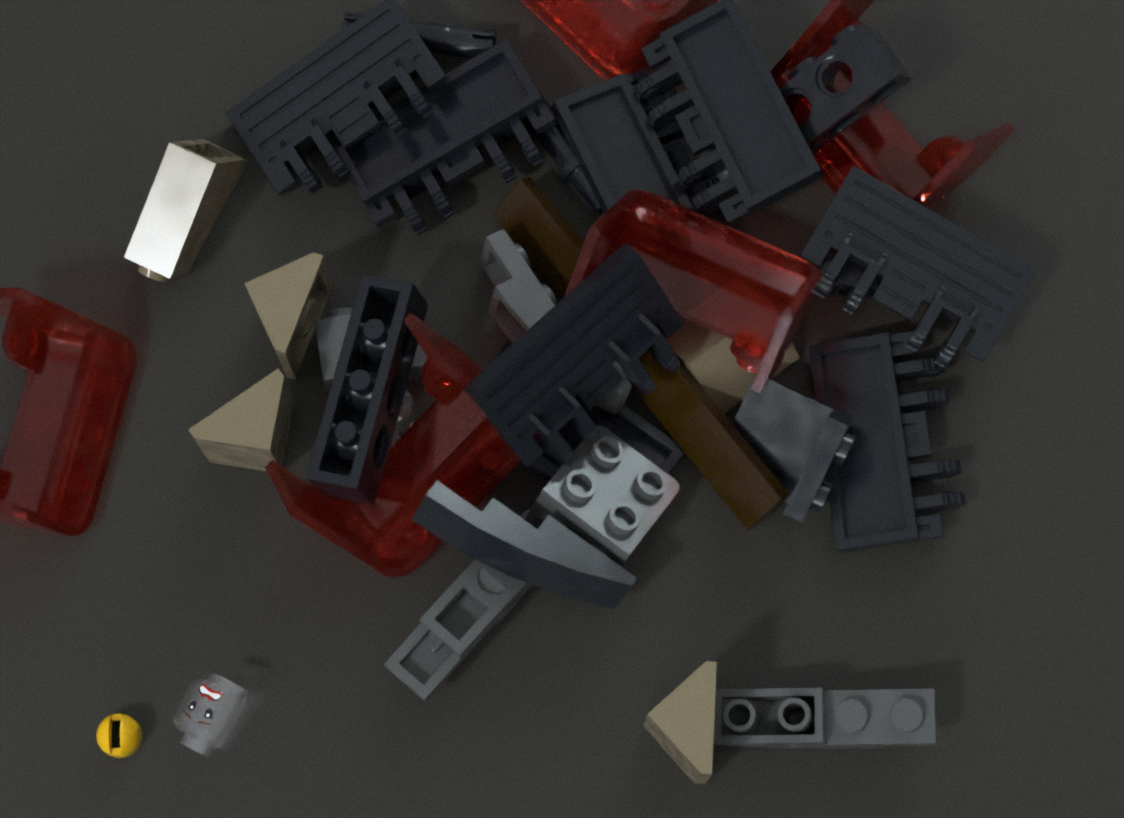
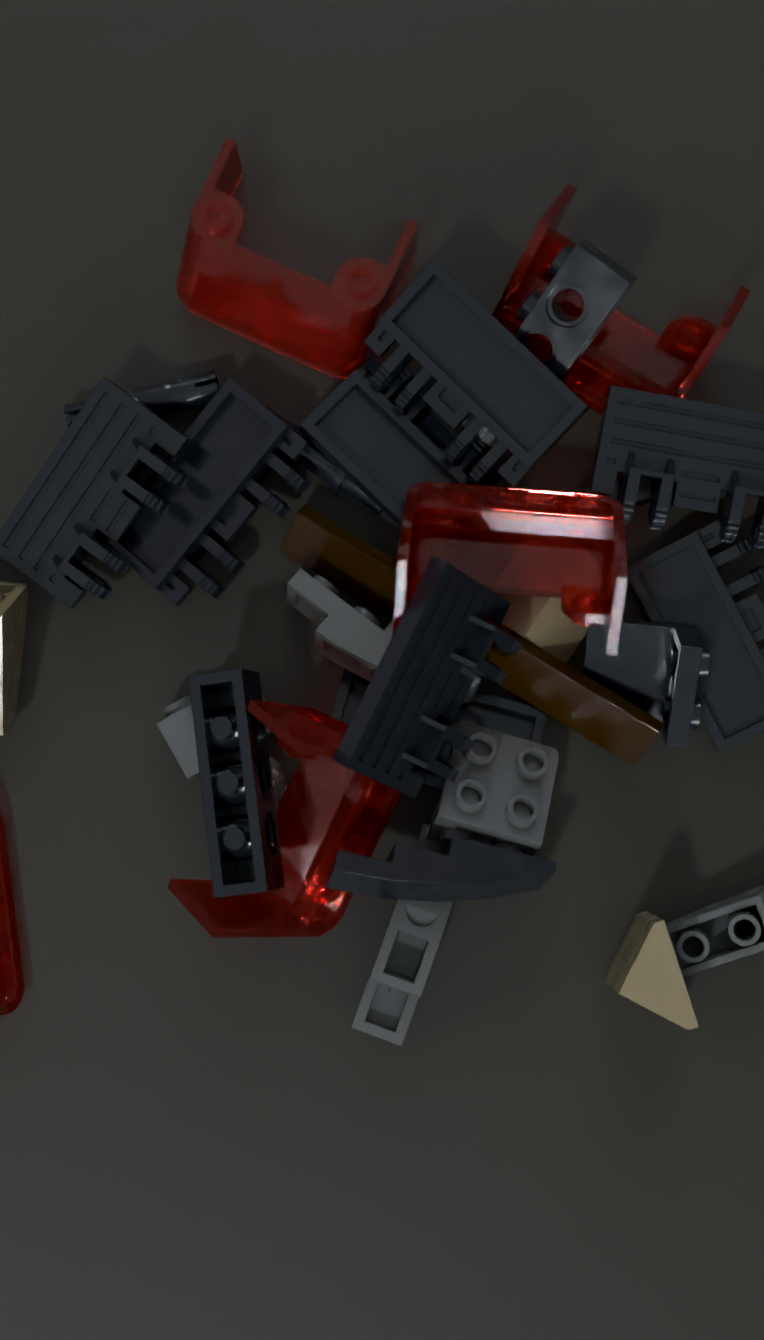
camera: 20 degrees left, 10 degrees up
yellow hinge [96,713,142,758] -> none
clear head [172,672,253,758] -> none
dark tan slope [188,368,296,474] -> none
dark tan slope [244,252,333,381] -> none

